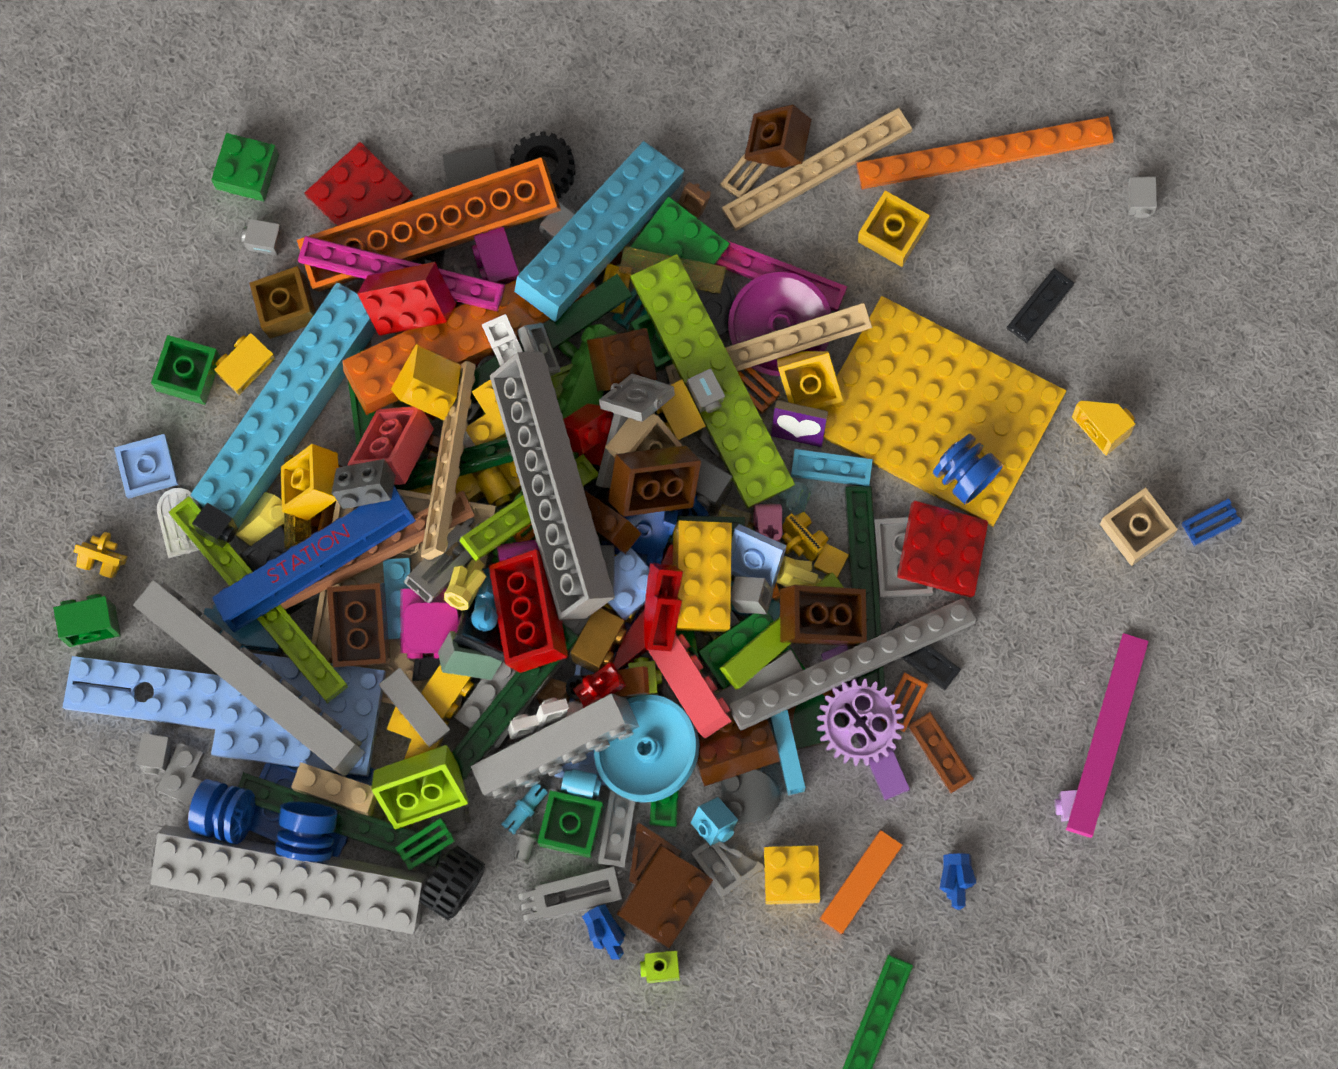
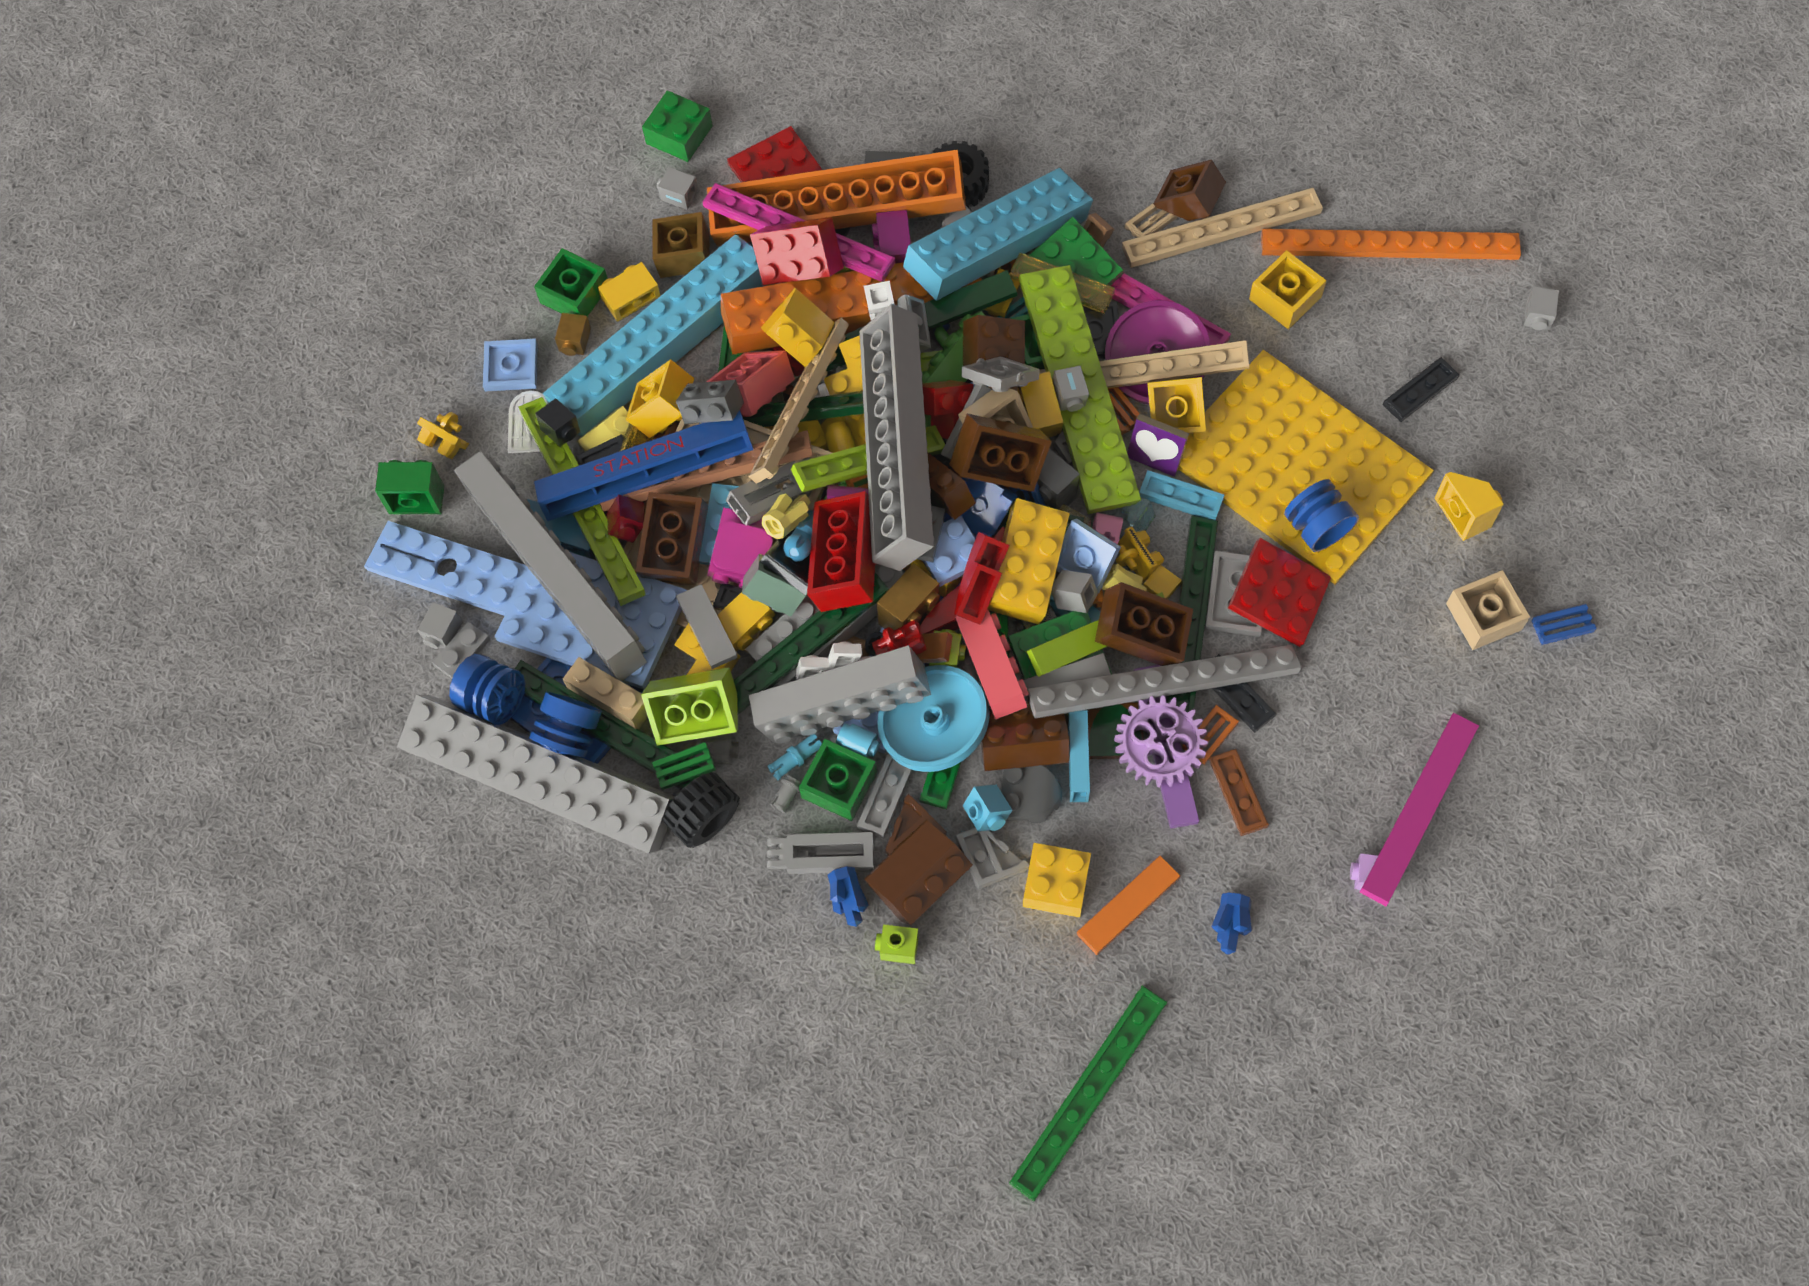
camera: 10 degrees right, 10 degrees down
none -> pearl gold brick [555,313,591,356]
none -> dark red brick [607,494,645,543]

